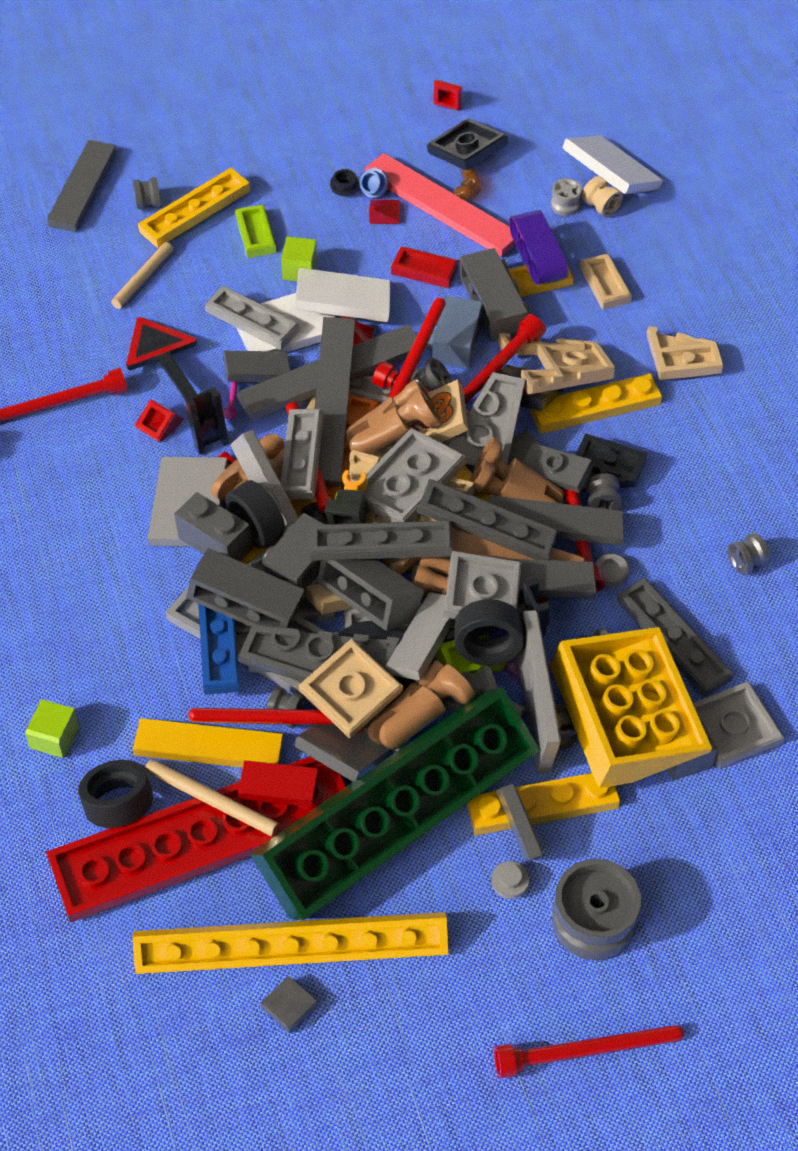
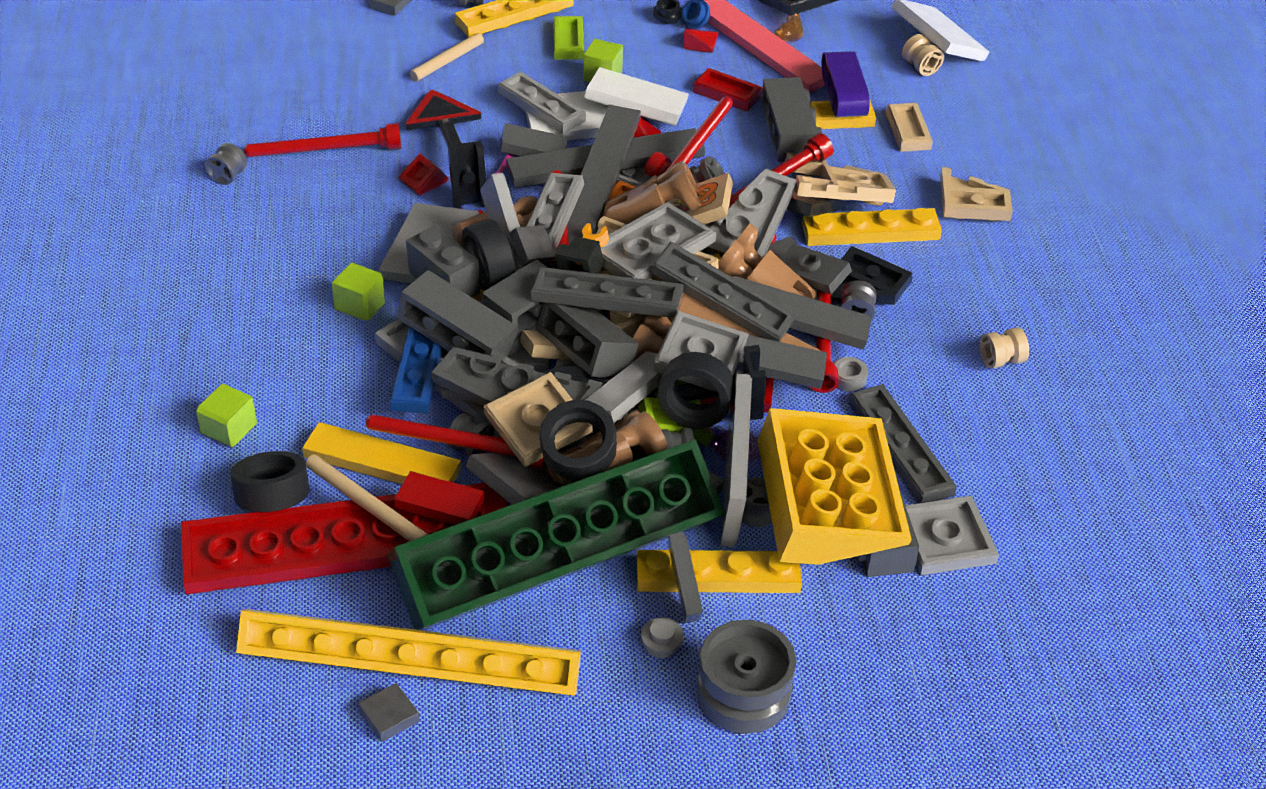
camera: 10 degrees right, 10 degrees down
sand blue brick [428,296,482,369] -> none
light grey wheel [551,178,582,216] -> none
flat silver wheel [727,533,770,575] -> none
none -> lime piece [331,262,385,321]
none -> flat silver tile [509,225,555,265]
none -> black tyre [539,400,617,481]
none -> tan wheel [980,327,1029,369]

